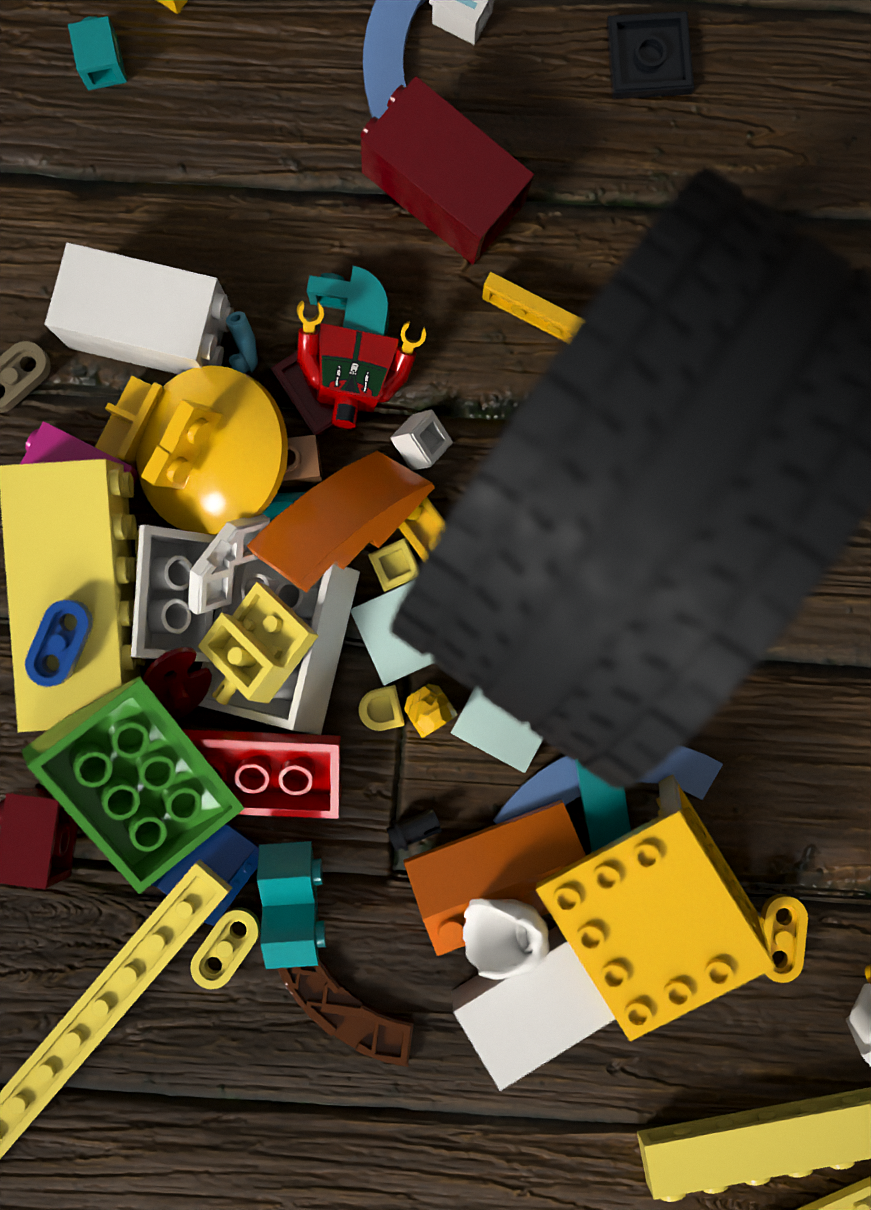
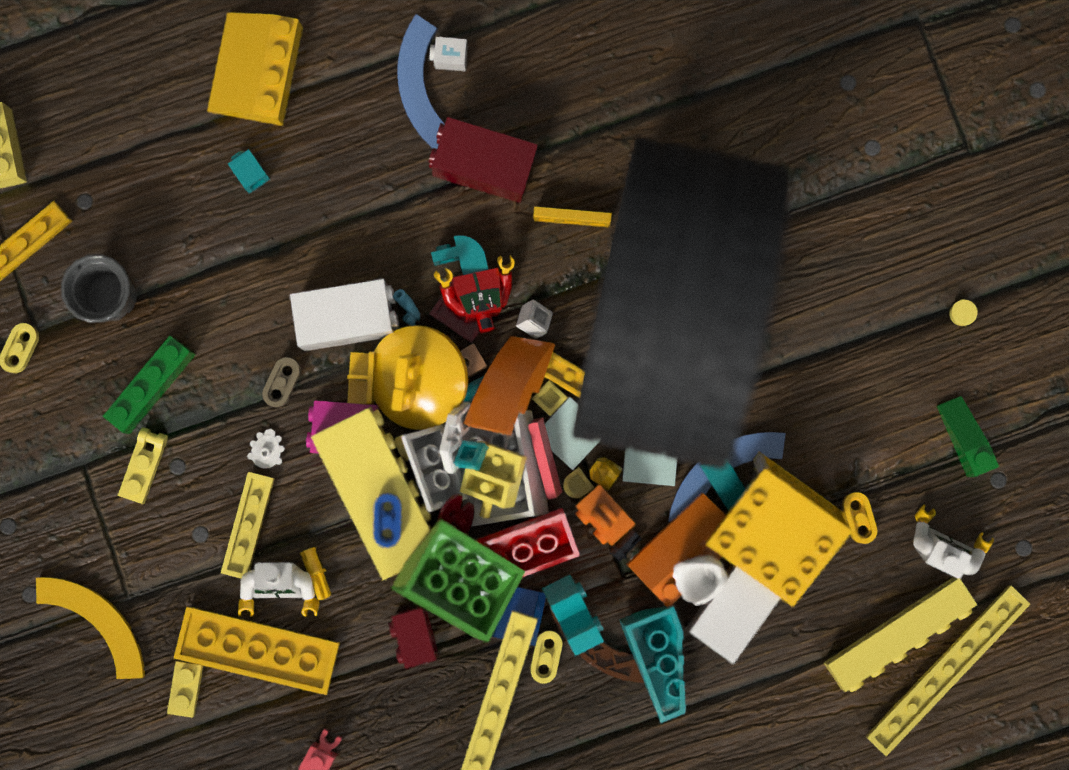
camera: 15 degrees left, 0 degrees up
black tile [606,11,694,100] -> none
none -> teal tile [454,440,489,470]
none -> coral tile [528,417,562,500]
none -> orange brick [575,484,635,545]
none -> teal wedge [619,606,686,723]

